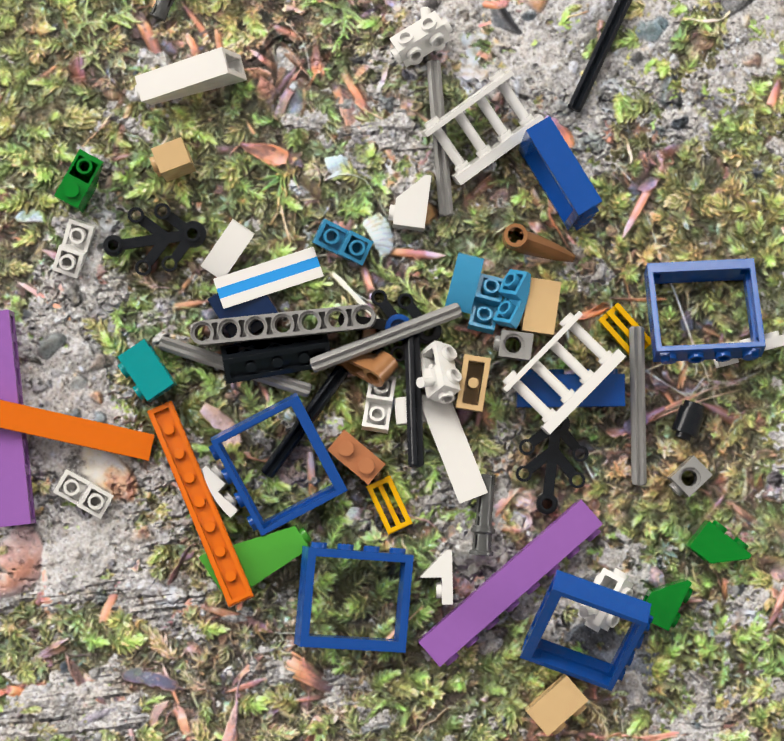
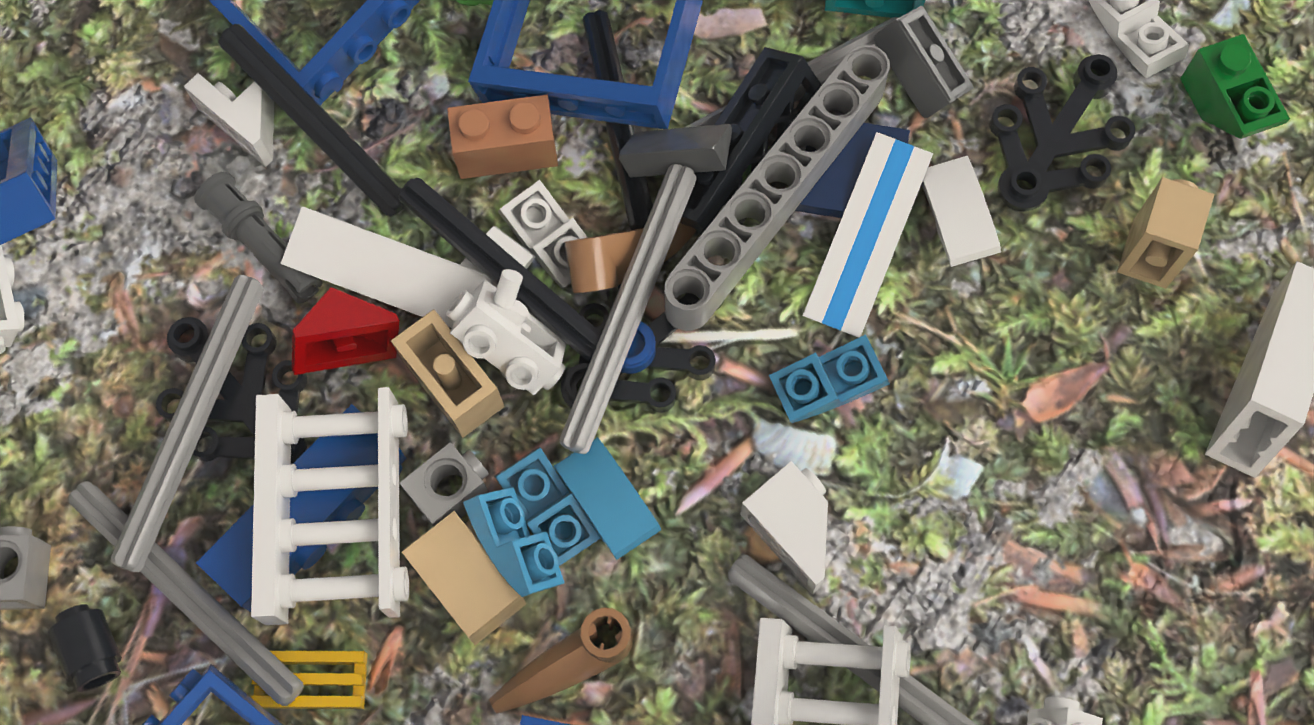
camera: 135 degrees right, 15 degrees down
yellow tile [366,475,413,535] -> none
medium lavender brick [418,499,603,667] -> none
none -> light grey axle [111,275,264,572]
none -> black axle [218,24,405,217]
none -> red slope [292,287,400,375]
none -> dark grey slope [619,124,732,177]
none -> dark grey slope [874,5,974,118]

